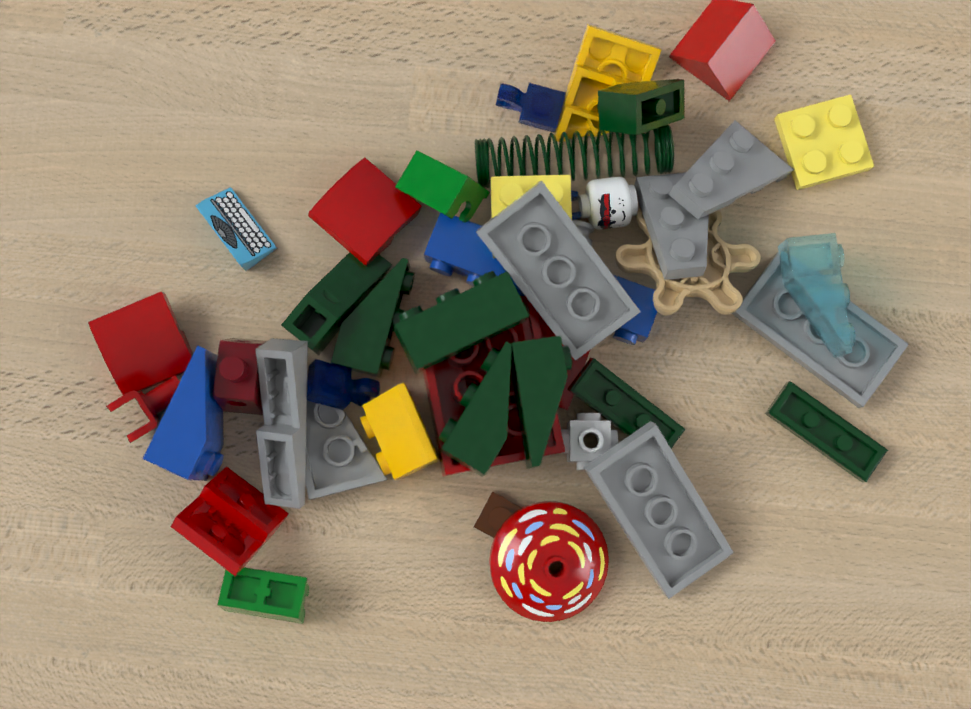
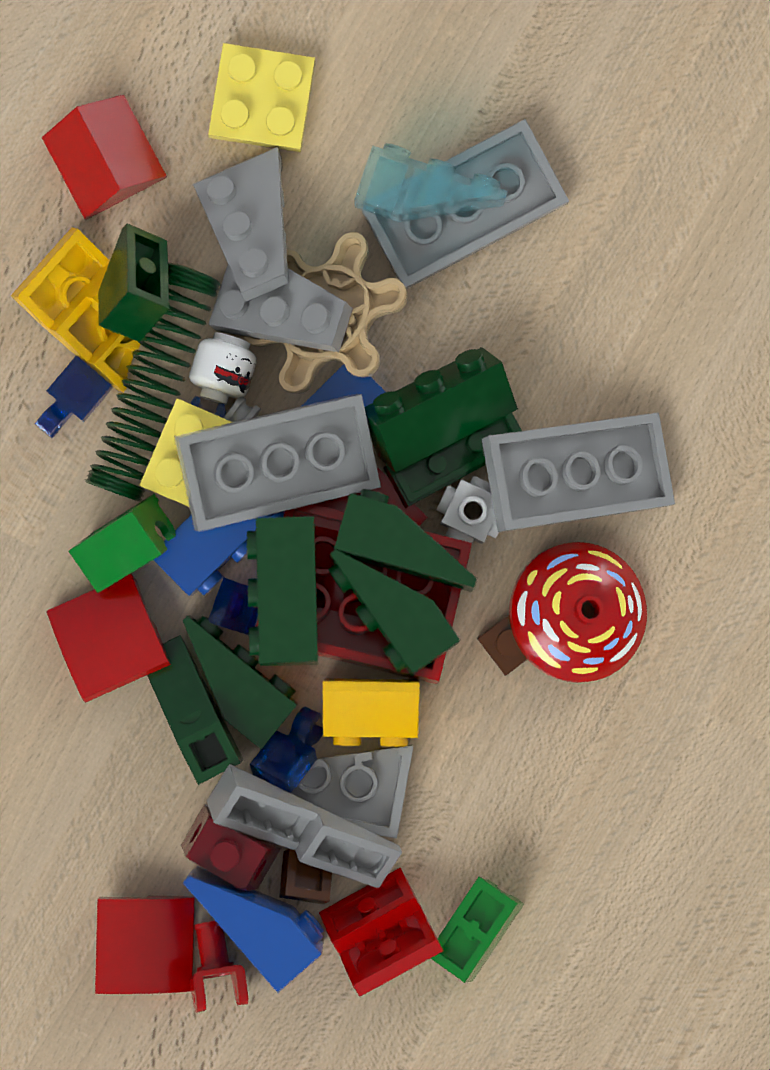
camera: 65 degrees left, 5 degrees up
slope [195,187,277,271] -> none
dark green tile [765,381,888,482] -> none
none -> clear blue plate [208,577,258,635]
none -> reddish brown plate [279,848,332,904]
none -> dark green brick [364,347,518,473]

